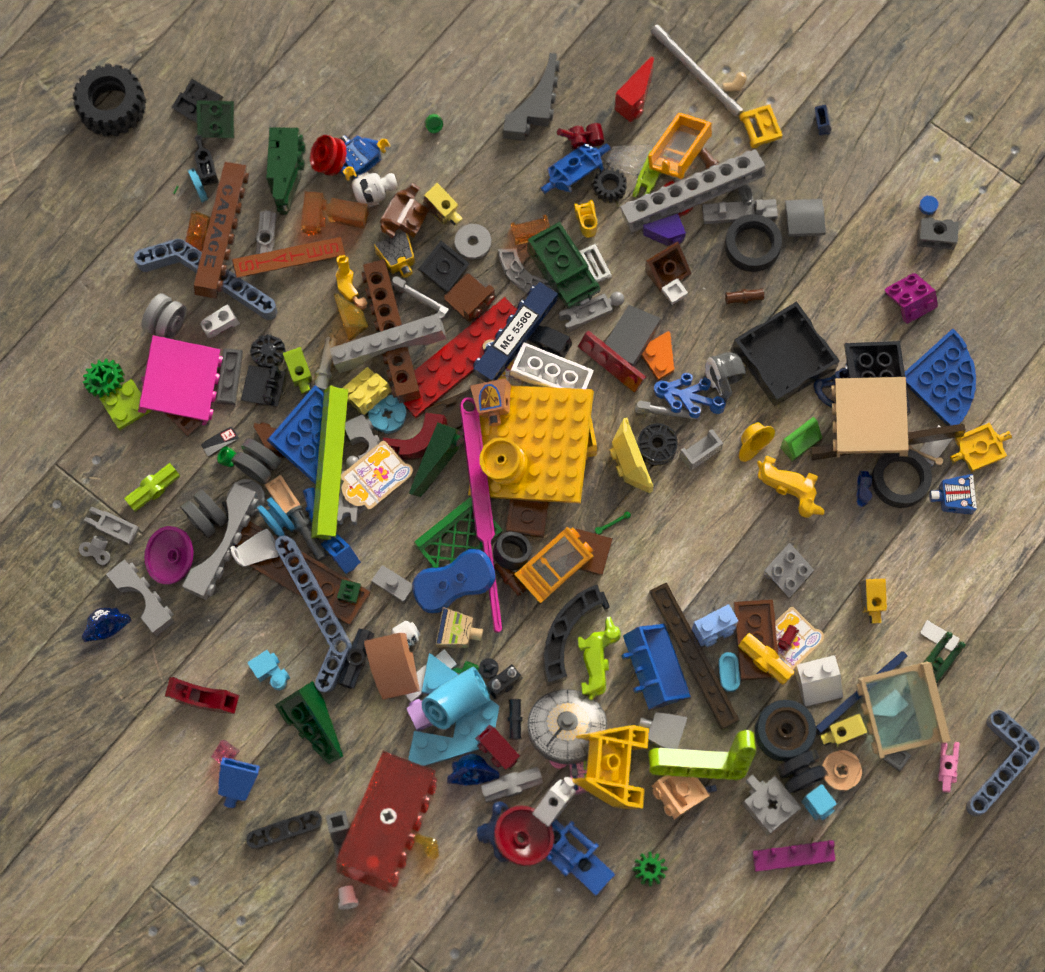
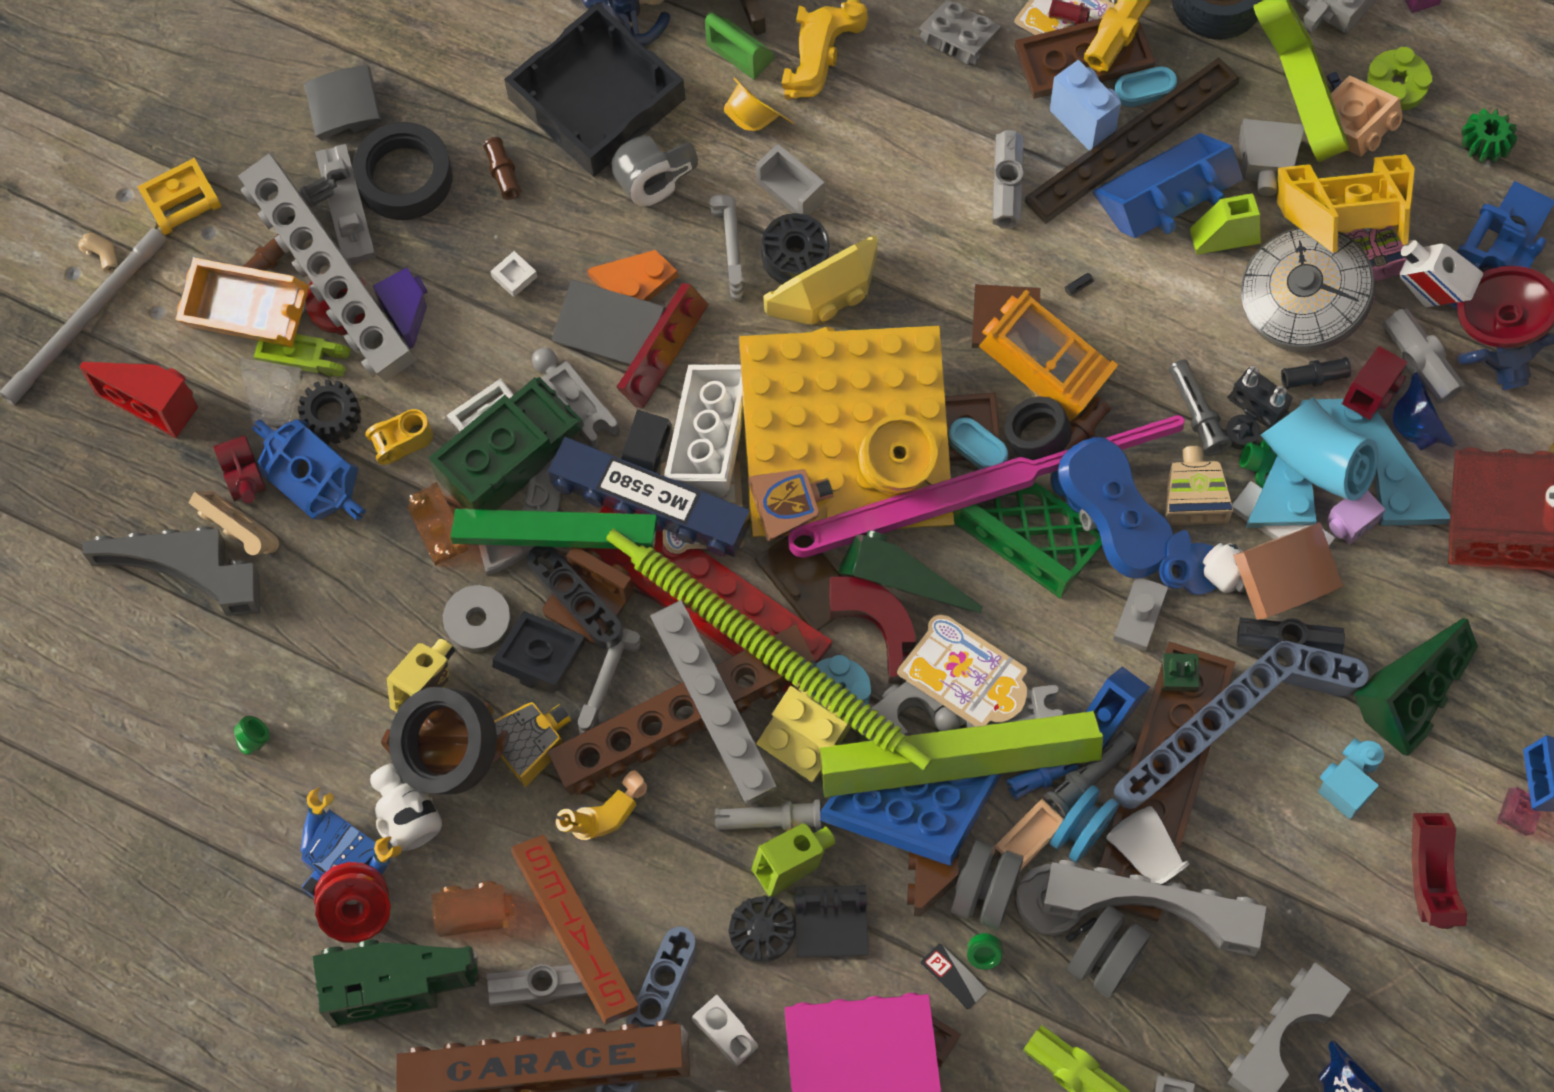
camera: 100 degrees left, 5 degrees down
magenta dish [144,526,193,584] -> none
dark grey tile [216,348,243,405] -> none
clear orange brick [325,198,369,229] -> none
clear yellow slope [334,293,368,341] -> none
black brick [543,584,604,686] -> none
lime animal [578,617,621,700] -> none
green hinge [595,512,631,535] -> none
reddish brown slope [645,242,692,292] -> none
blue plant [654,373,726,418] -> none
dark blue piece [815,104,831,136] -> none
none -> tan plate [188,491,279,555]
none -> black tyre [389,687,497,795]
none -> green tile [450,509,658,549]
none -> black beam [527,546,623,648]
none -> lime hose [606,529,932,771]
none -> medium azure tile [948,418,1008,470]
none -> light grey piece [992,130,1024,229]
none -> blue plate [1159,530,1216,595]
none -> dark grey pin [1169,359,1232,456]
none -> lime slope [1190,193,1261,255]
none -> lime plate [1366,47,1432,111]

